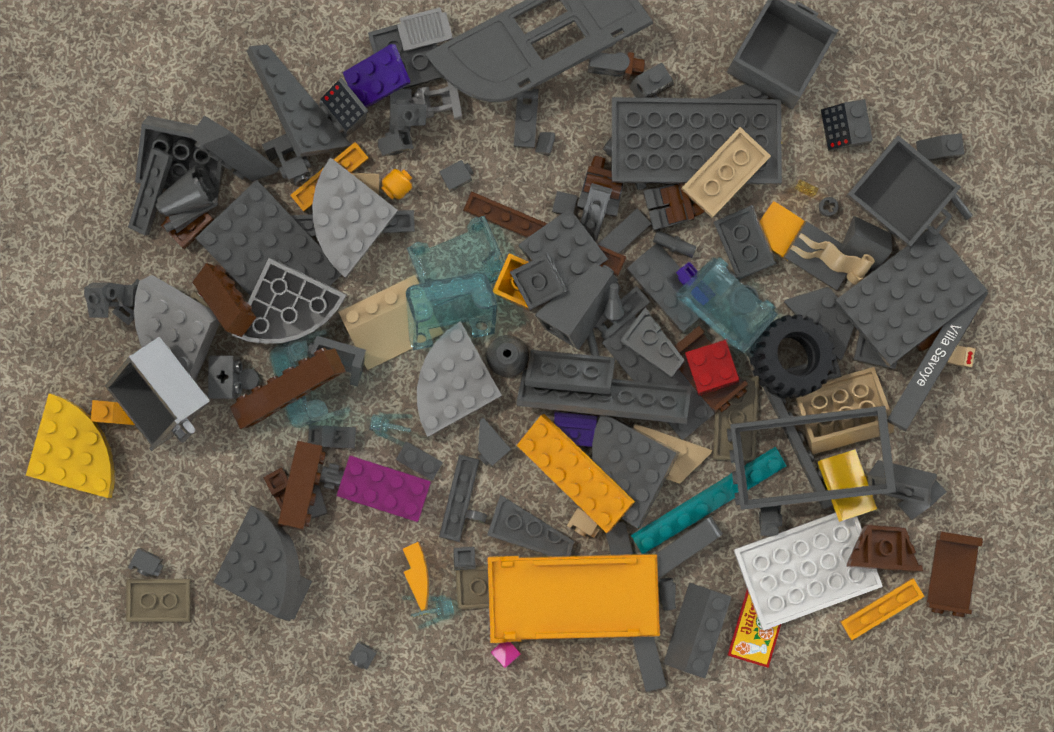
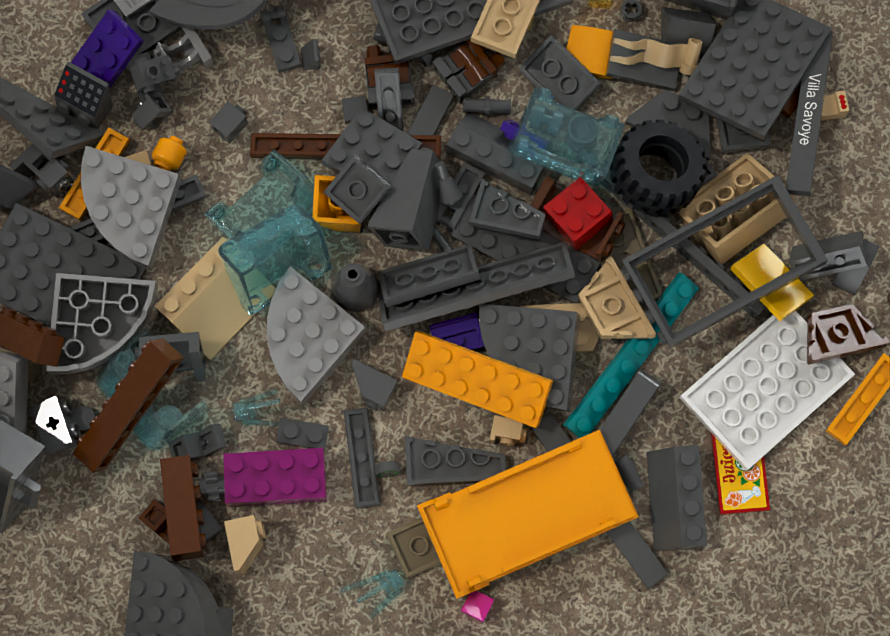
camera: 20 degrees left, 10 degrees down
light orange slope [403,542,429,612] -> none
dark grey tile [454,547,476,570] -> none
dark grey brick [759,505,782,536] -> none
none -> tan slope [224,515,267,576]
none -> tan wing [578,256,656,339]

